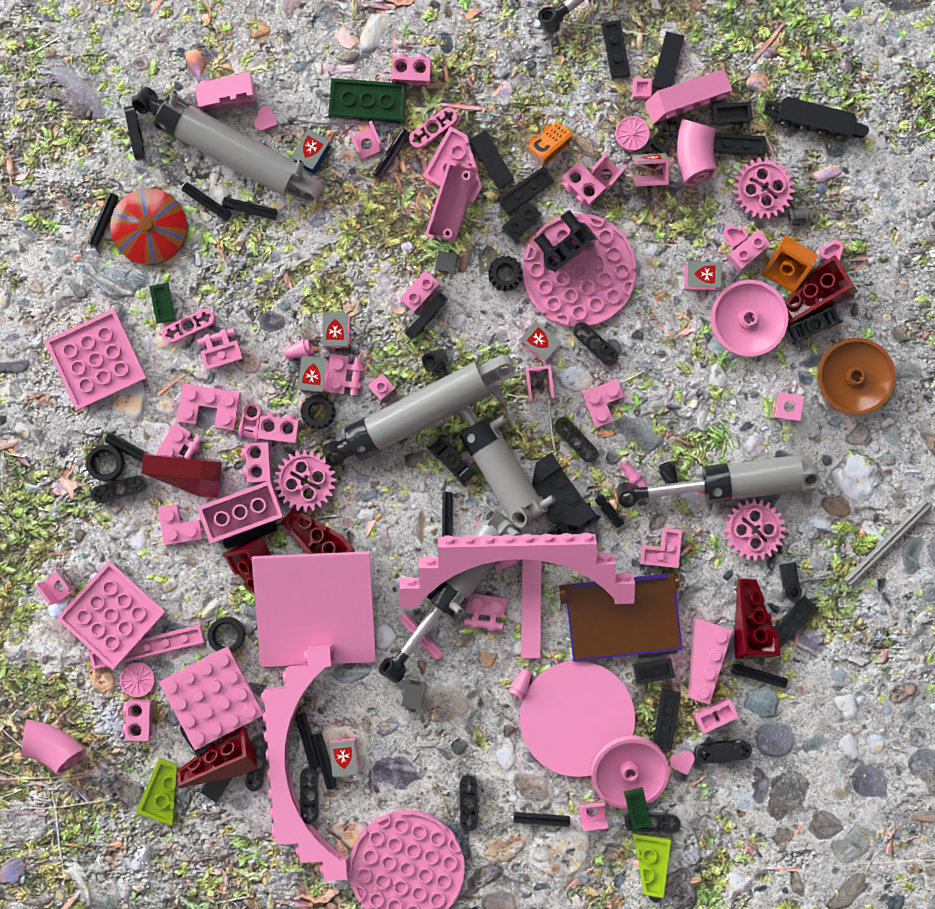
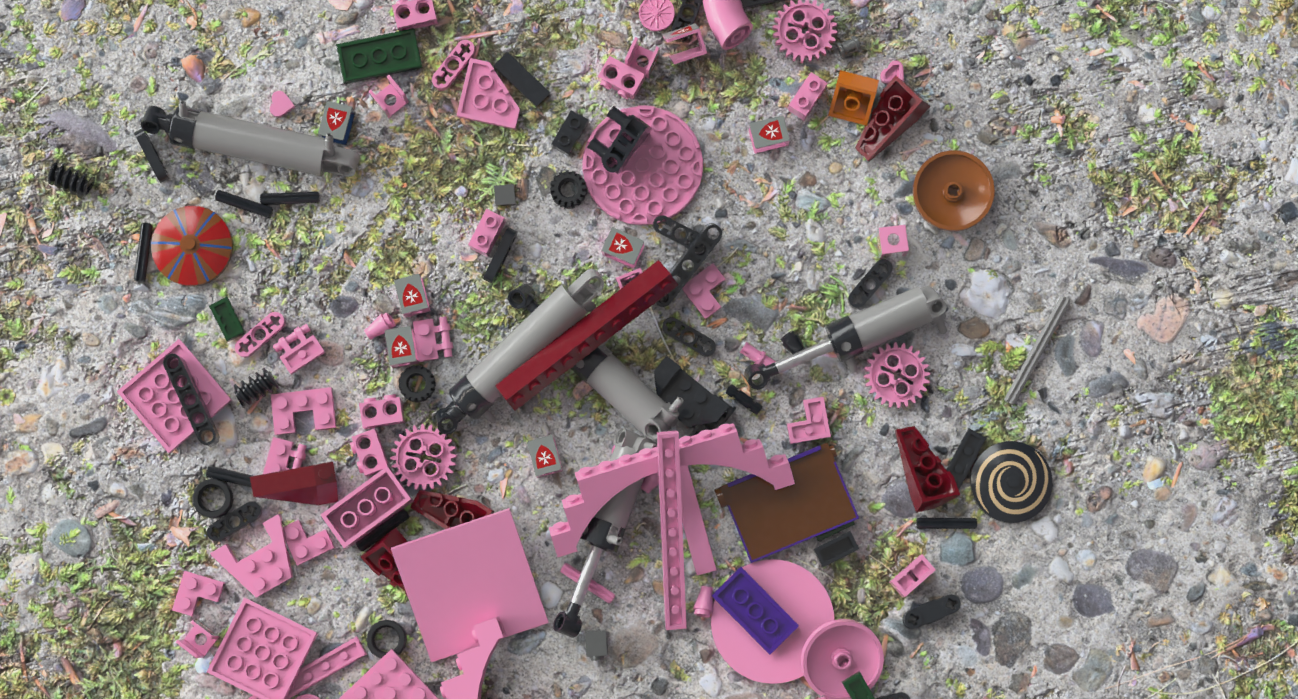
camera: 10 degrees left, 5 degrees down
bright pink wedge [195,72,257,111] -> none
bright pink piece [238,403,263,441] -> none
bright pink brick [368,374,396,402] -> none
black axle [373,128,410,180] -> none
bright pink piece [425,160,478,242] -> none
black piece [426,434,478,487] -> none
black axle [442,491,453,537] -> none
bright pink plate [464,593,507,632] -> none
black tile [497,166,554,215] -> none
orange slope [527,122,573,167] -> none
black tile [653,689,681,750] -> none
bright pink tile [669,750,695,775] -> none
bright pink wedge [688,617,733,704] -> none
bright pink dish [710,280,788,357] -> none
bright pink tile [723,225,748,249] -> none
black piece [779,562,802,601] -> none
black piece [786,305,843,345] -> none
none -> black piece [48,161,95,199]
none -> black beam [163,353,220,447]
none -> bright pink plate [172,571,225,616]
none -> bright pink wing [210,514,293,597]
none -> black piece [234,368,280,408]
none -> dark red brick [495,260,678,411]
none -> light grey piece [527,435,563,478]
none -> black beam [656,223,723,307]
none -> bright pink plate [657,431,687,630]
none -> dark purple plate [712,567,799,655]
none -> black beam [848,259,893,309]
none -> black dish [970,441,1053,523]

